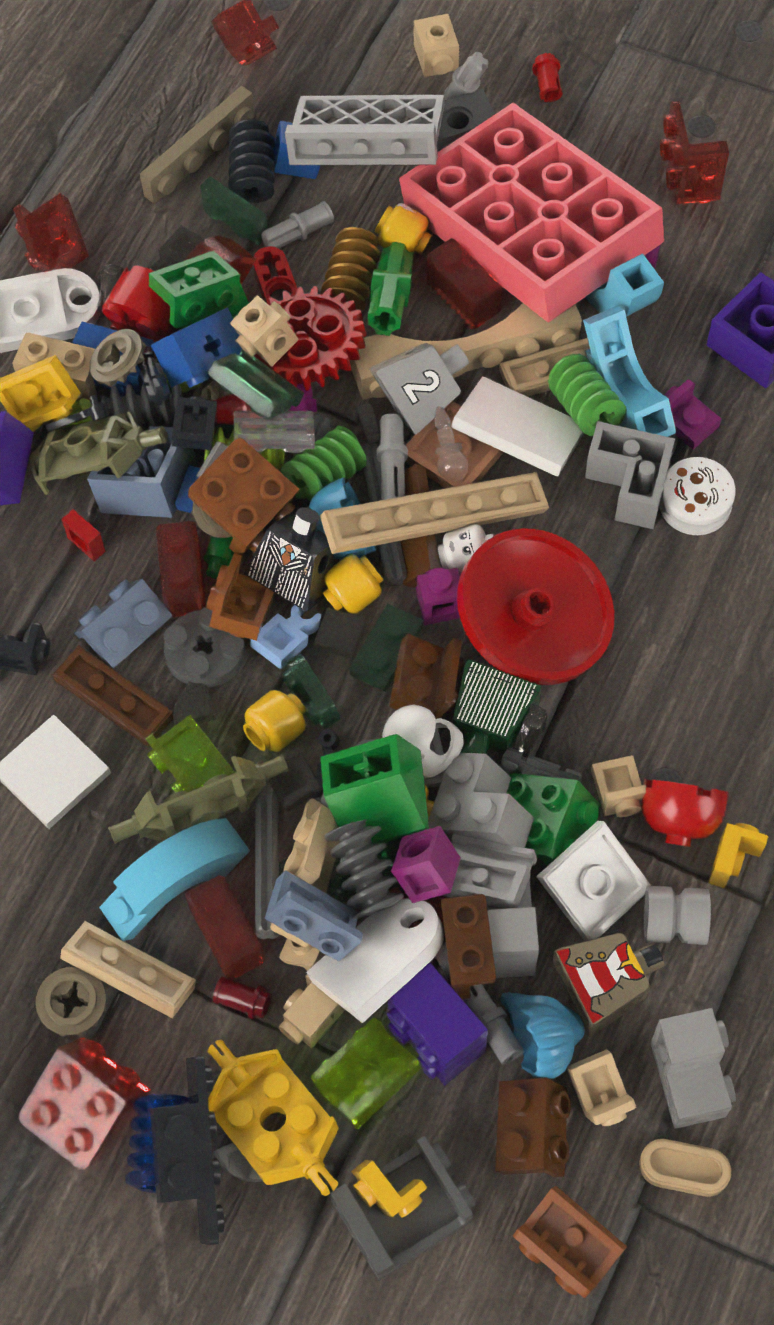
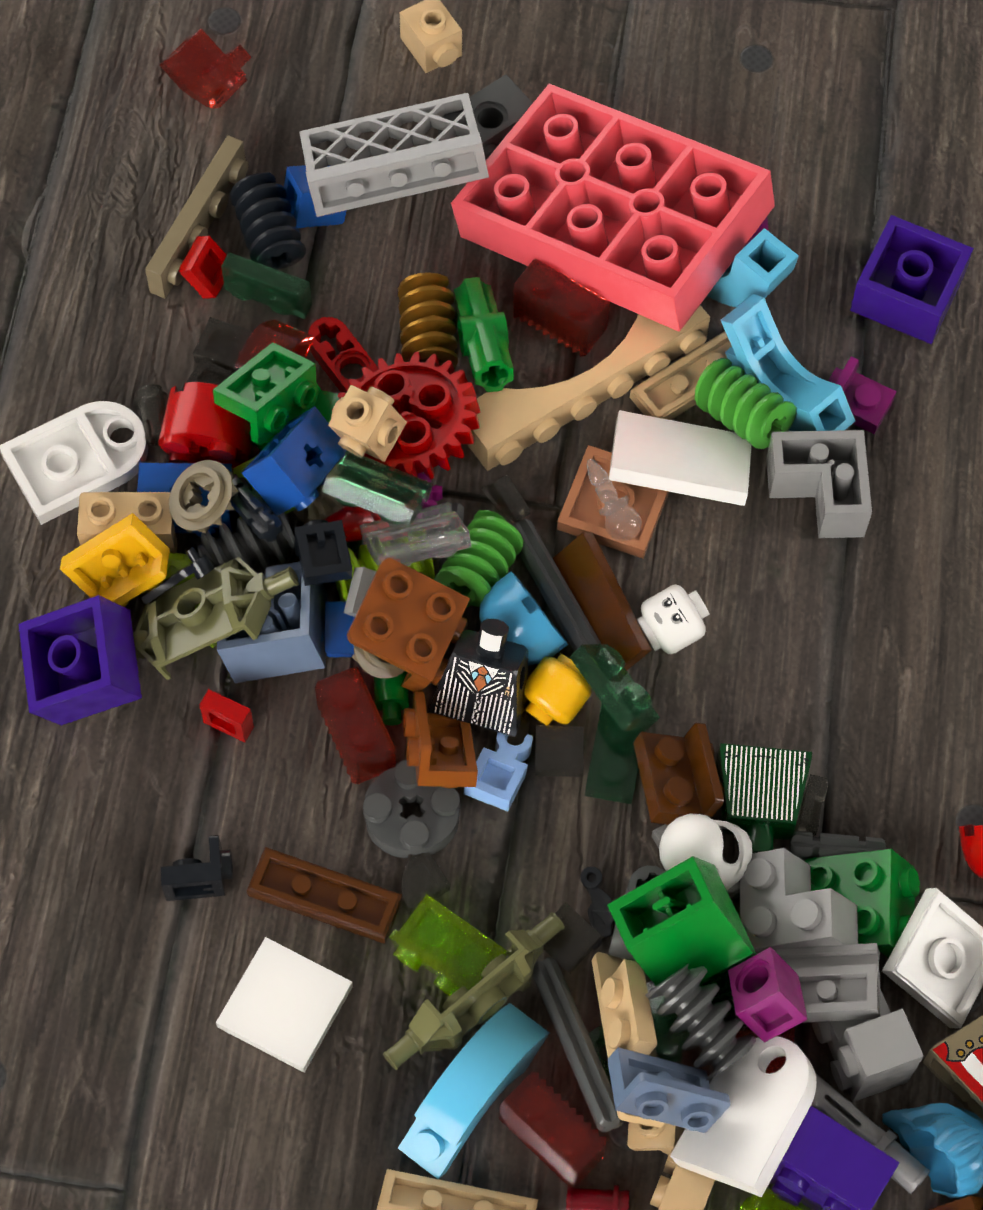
camera: 20 degrees left, 0 degrees up
clear red bracket [13,193,89,273] -> none
sand blue bracket [74,579,173,668] -> none
yellow head [243,690,306,752] -> none
light grey axle [261,201,334,248] -> none
clear green plate [281,654,341,729] -> none
tan tile [320,472,549,554] -> none
light grey torso [369,343,470,435] -> none
yellow head [374,203,432,254] -> none
light grey pin [377,414,408,500] -> none
magenta brick [416,568,460,625] -> none
reddish brown bracket [441,894,496,999] -> none
light grey axle [444,52,488,100] -> none
red dish [457,528,615,685] -> none
red pin [532,53,563,102] -> none
tan bracket [591,755,647,817] -> none
white head [659,457,736,535] -> none
clear red bracket [660,101,729,205] -> none
none -> red tile [178,236,235,299]
none -> clear green plate [570,644,660,731]

